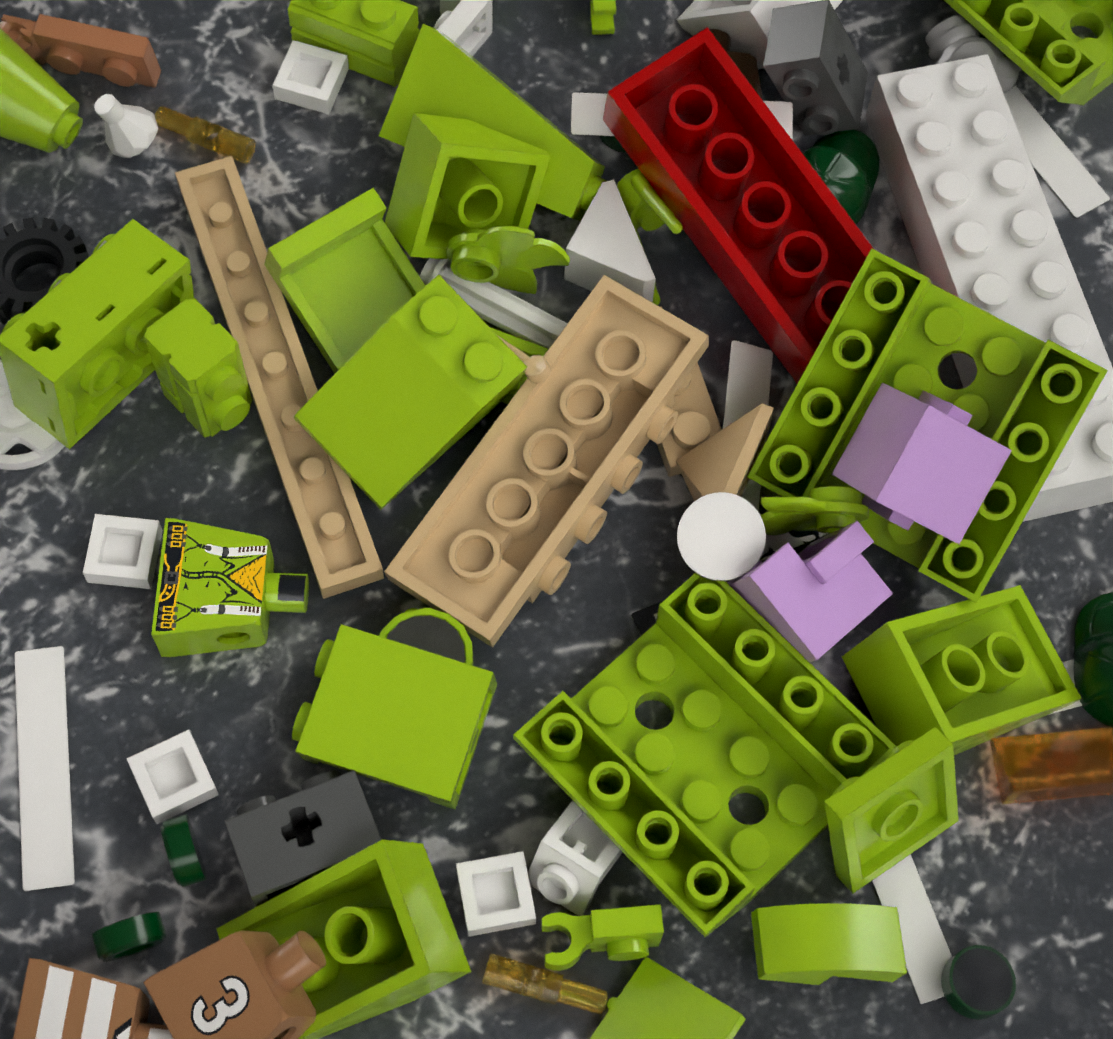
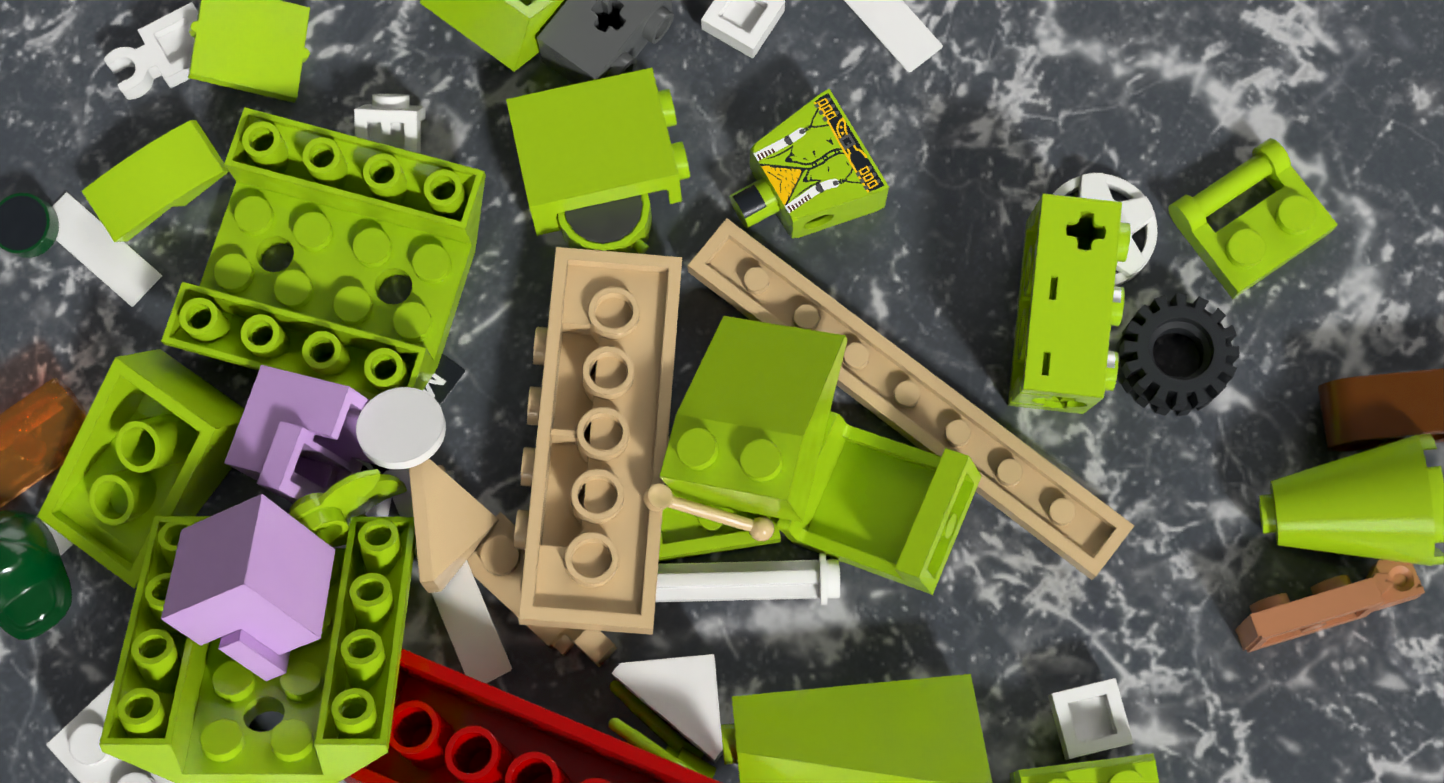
camera: 155 degrees right, 10 degrees up
white plate [83,514,163,589] -> none
white rock [94,94,158,158] -> none
lime brick [144,298,252,438] -> none
clear yellow pin [155,106,256,164] -> none
lime slope [385,113,551,259] -> none
lime plate [447,226,570,294] -> none
white plate [456,851,536,937] -> none
clear yellow pin [482,953,608,1015] -> none
lime plate [541,904,664,971] -> none
lime plate [824,727,959,894] -> none

